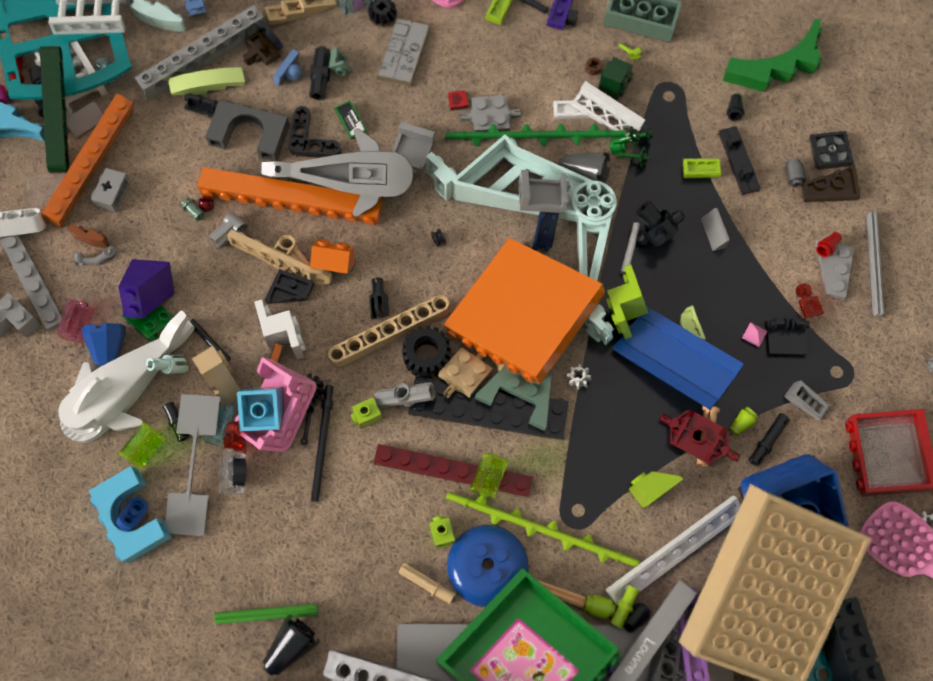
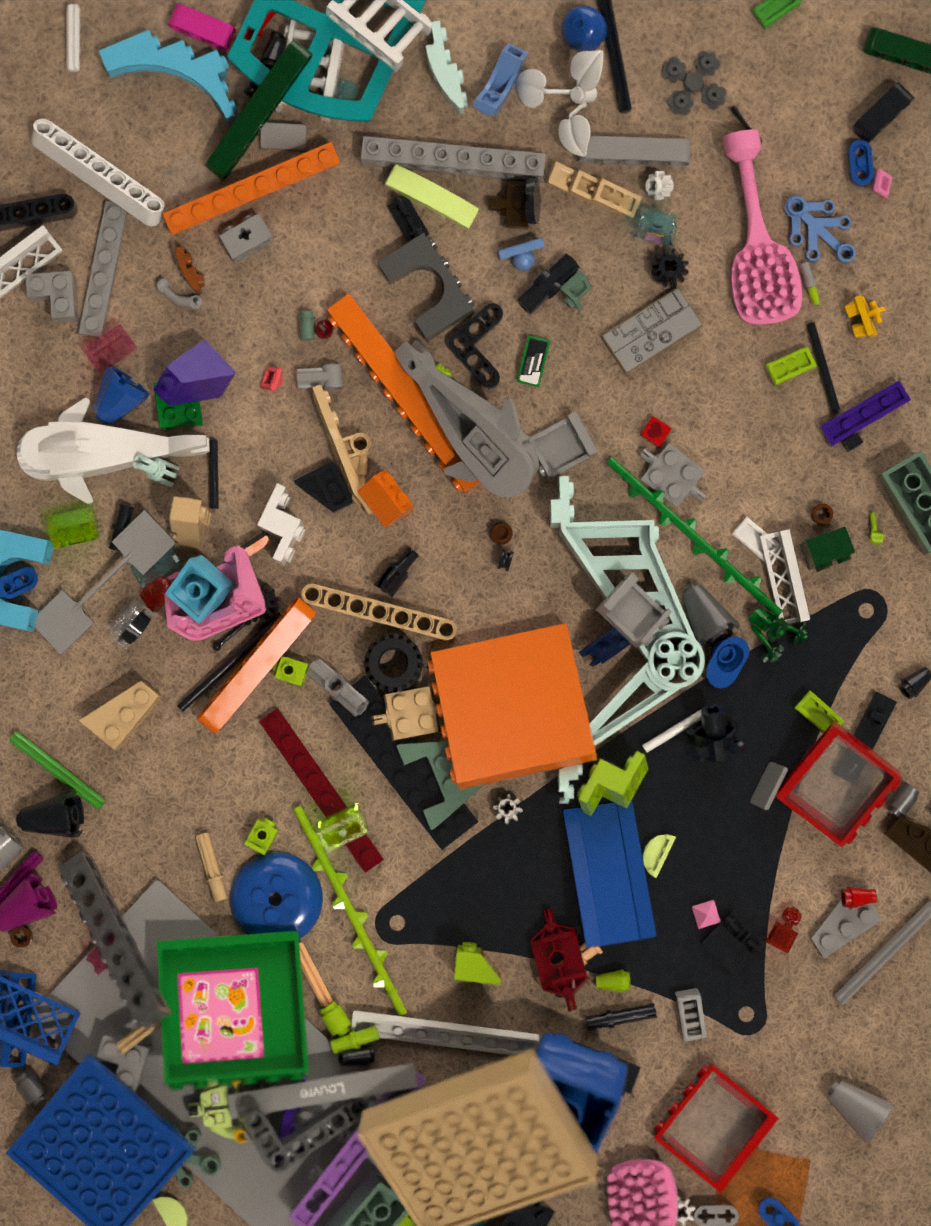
camera: 45 degrees right, 15 degrees up
none -> tan wedge [79,681,162,750]
none -> beam [196,597,316,734]
none -> coral slope [260,367,283,391]
none -> reddish brown plate [490,522,513,545]
none -> blue piece [706,636,749,688]
none -> clear piece [775,720,901,848]

